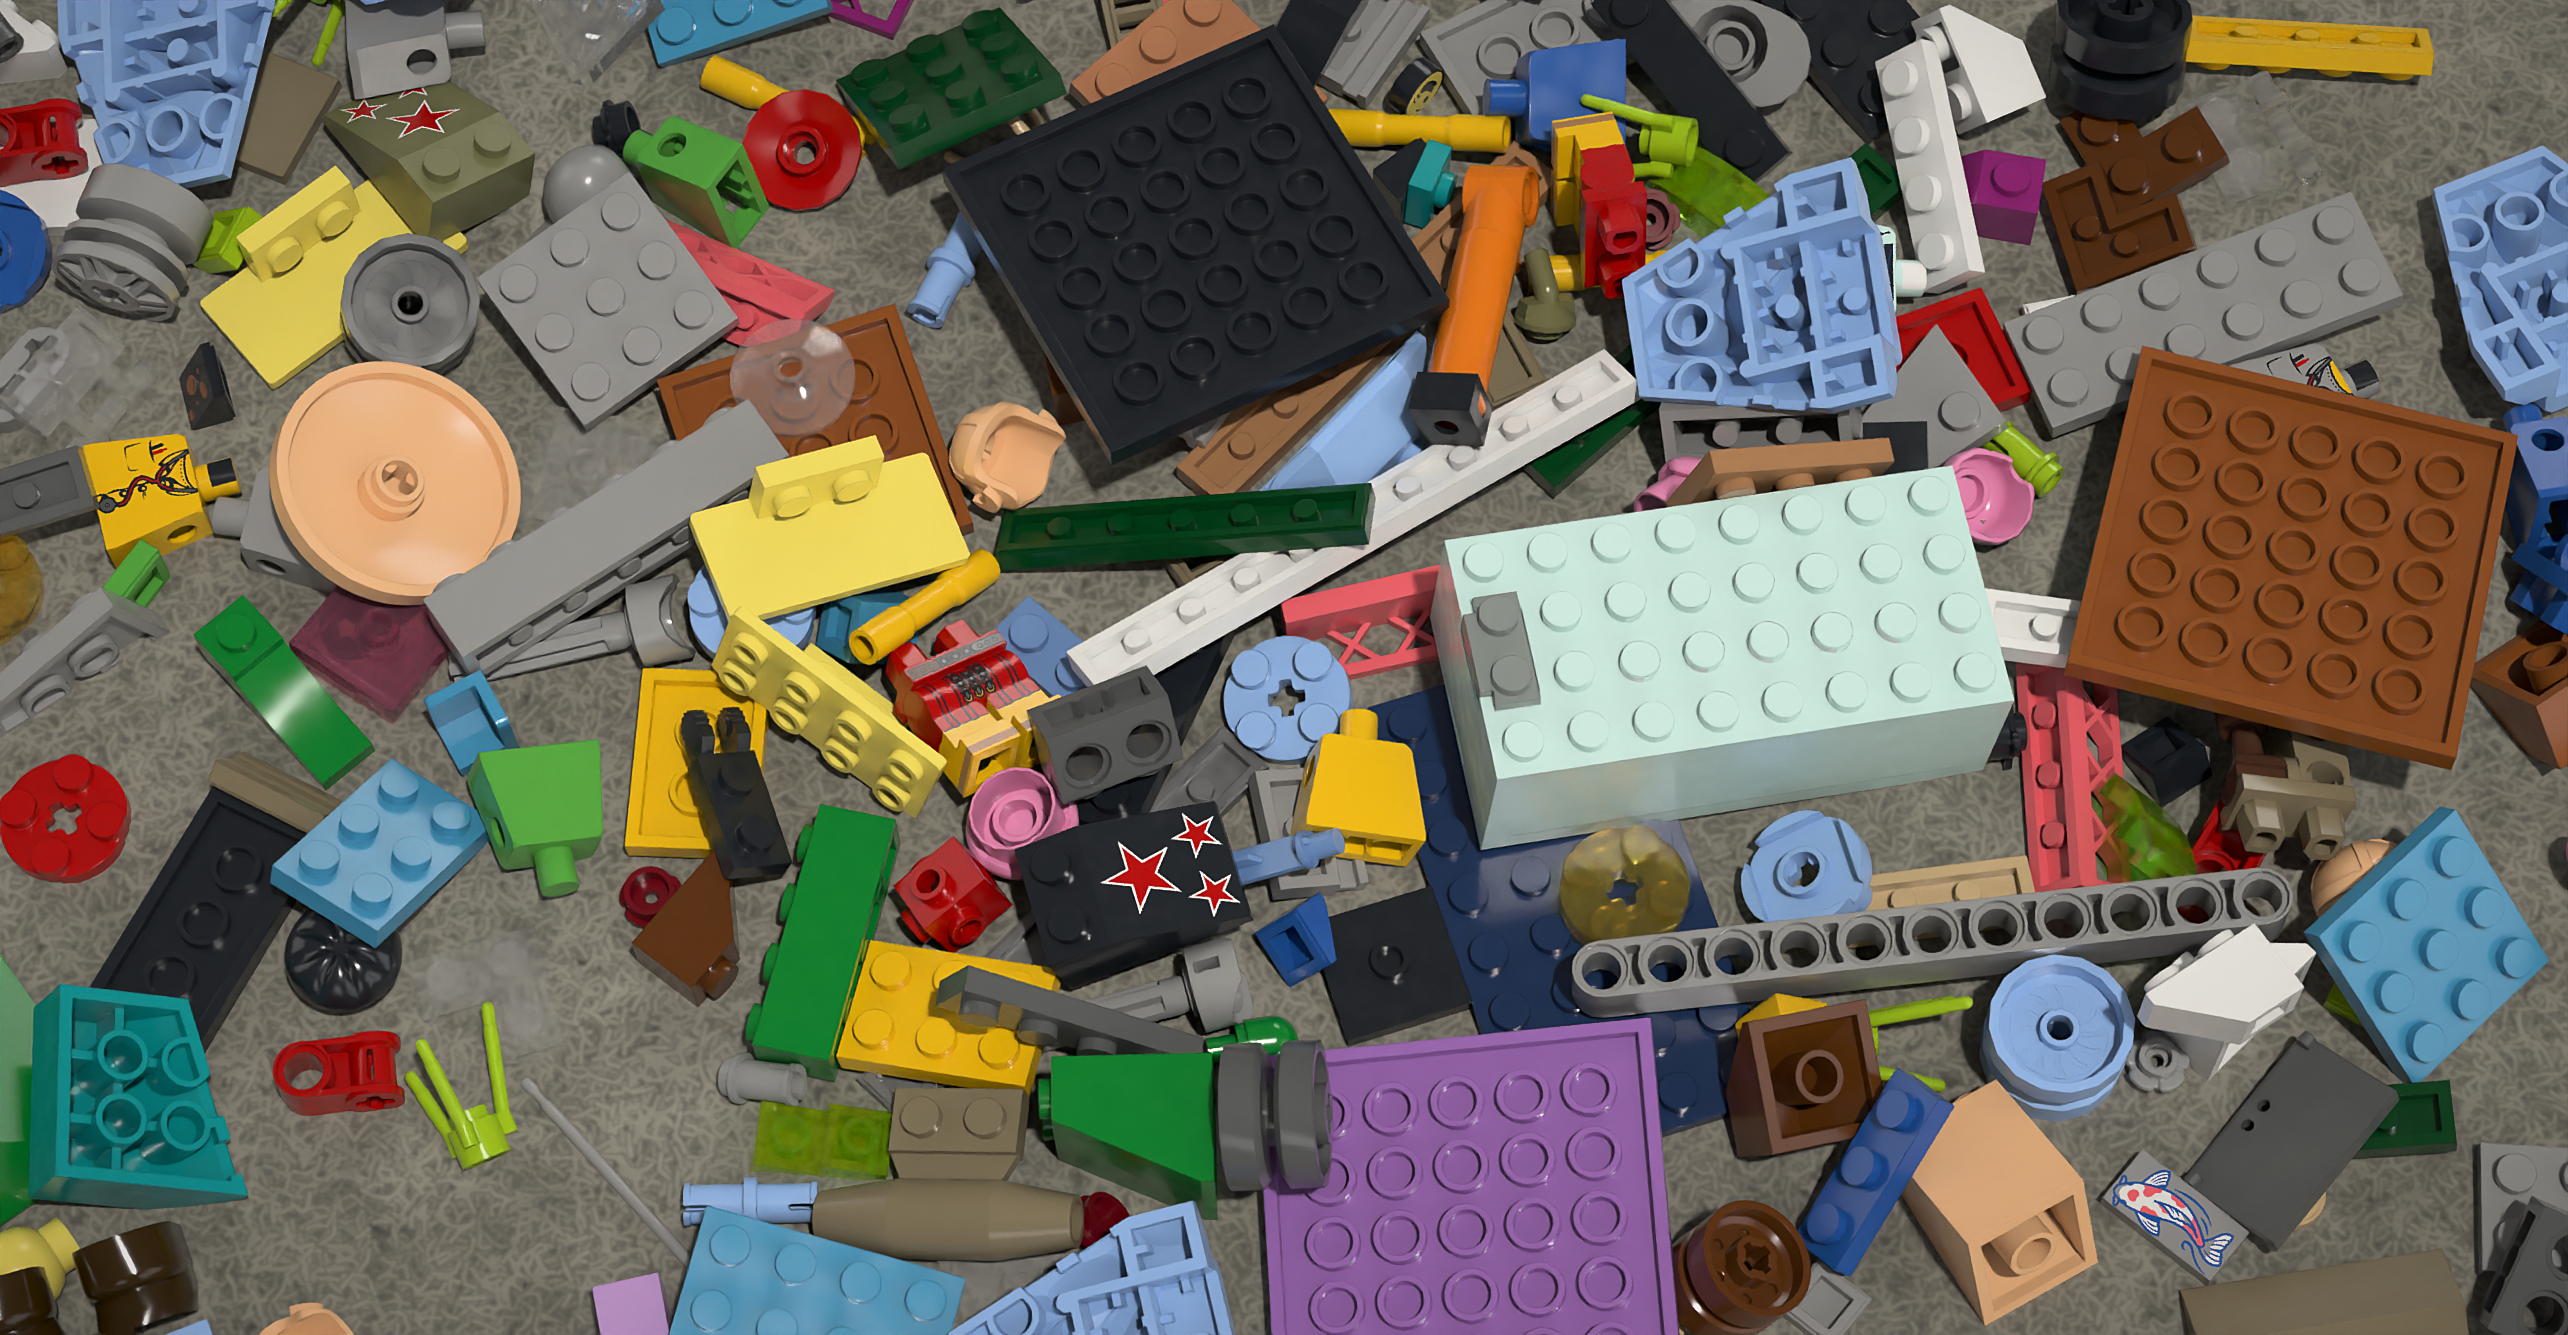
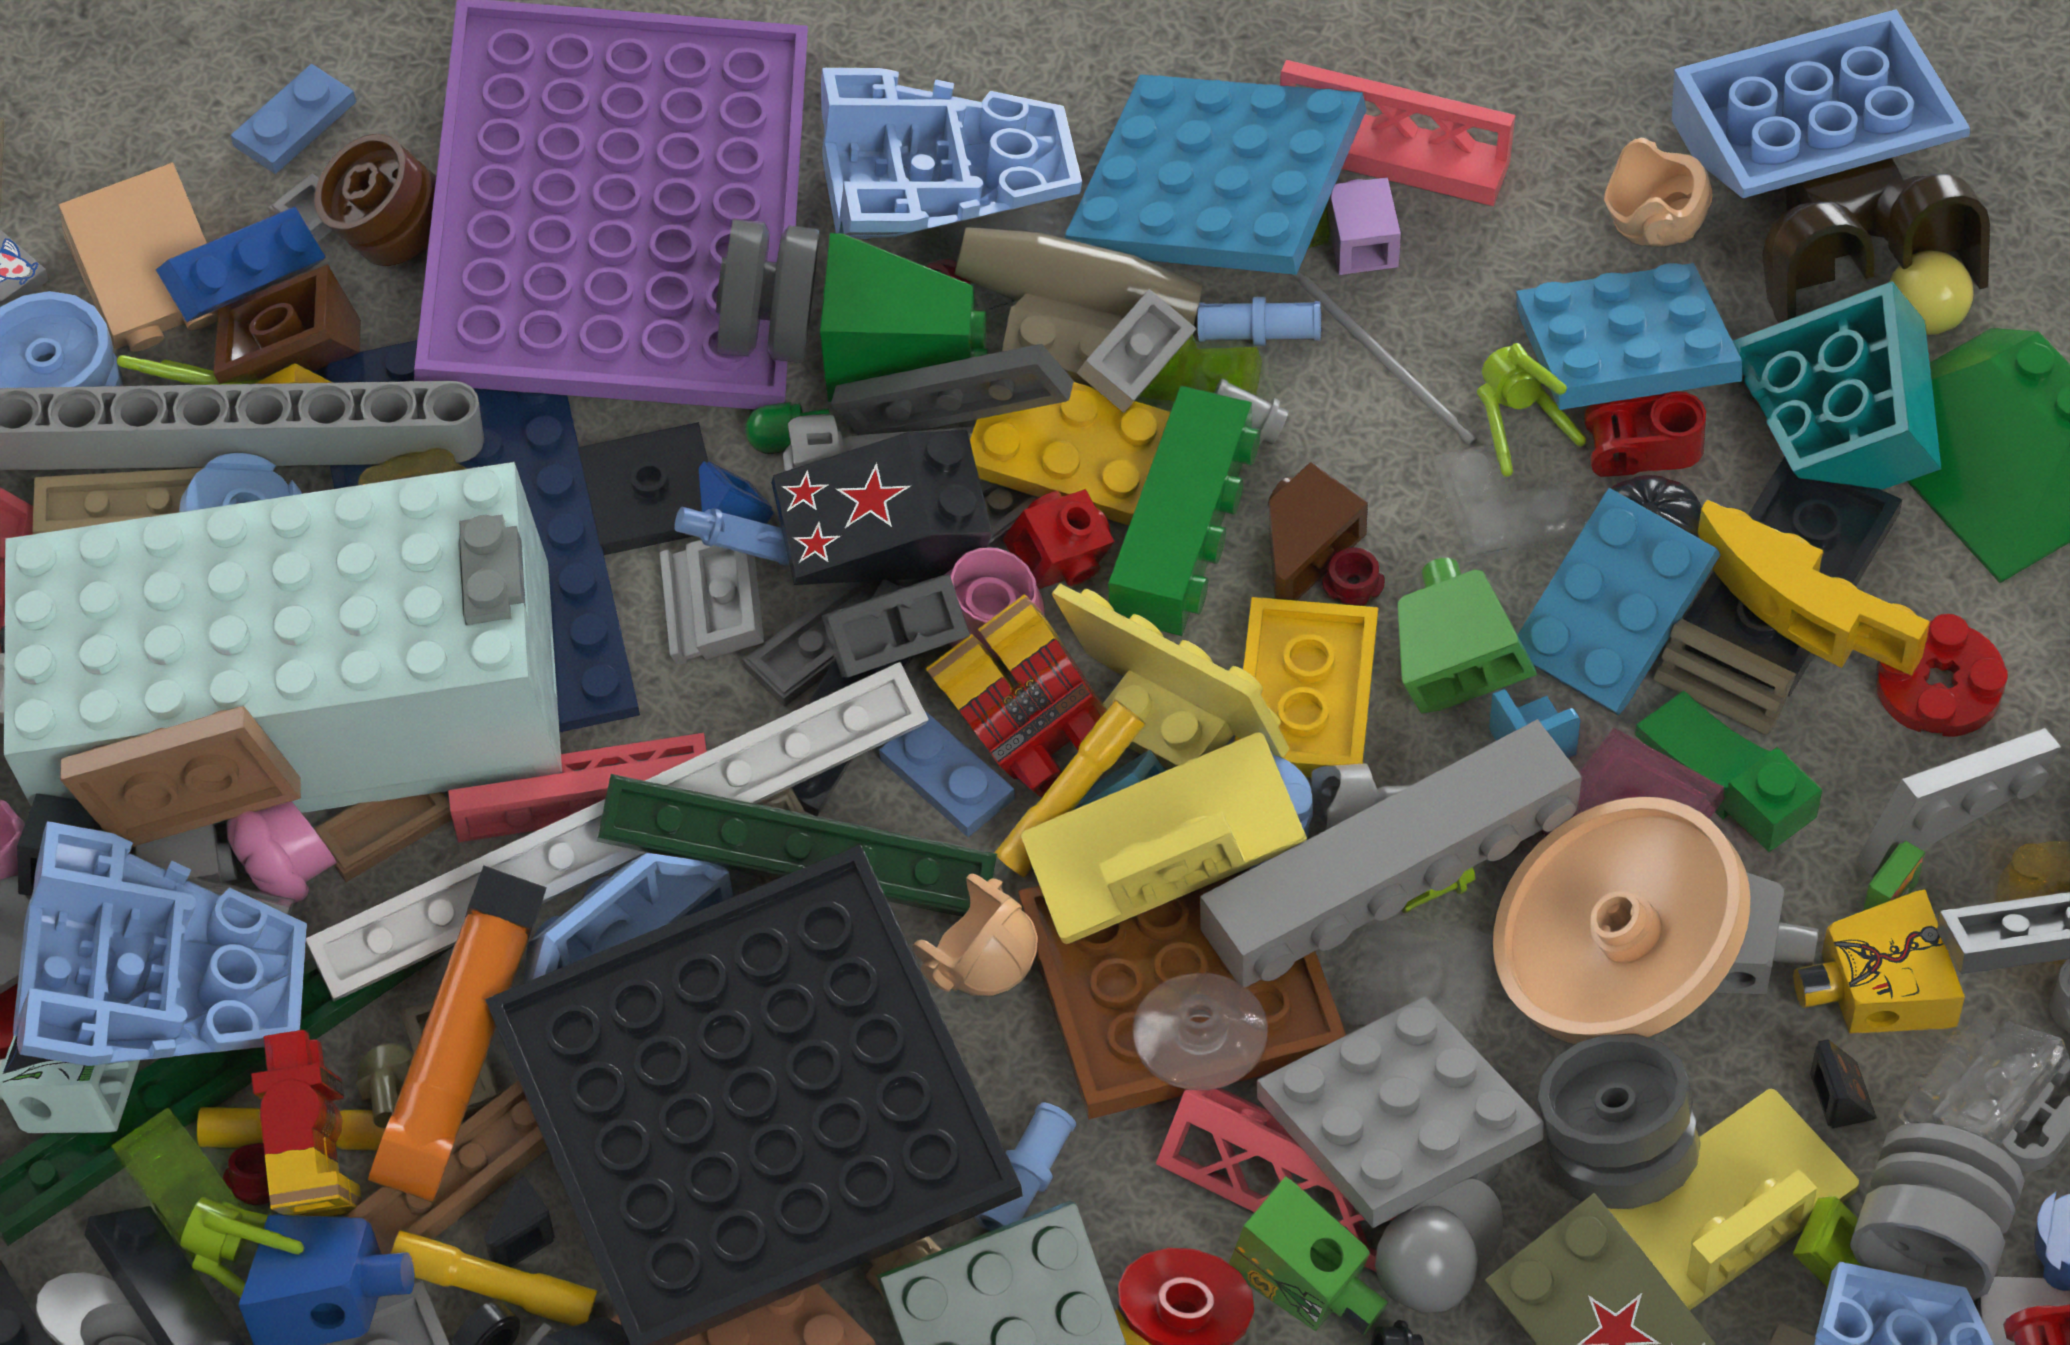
camera: 175 degrees left, 10 degrees down
black hinge [680,707,792,879] -> none
light blue plate [1224,636,1354,765] -> none
yellow torso [1290,709,1426,867] -> none
teal plate [1404,139,1458,228] -> none
none -> light grey plate [1077,289,1197,413]
none -> dark azure plate [1516,263,1742,410]
none -> yellow slope [1698,500,1930,676]

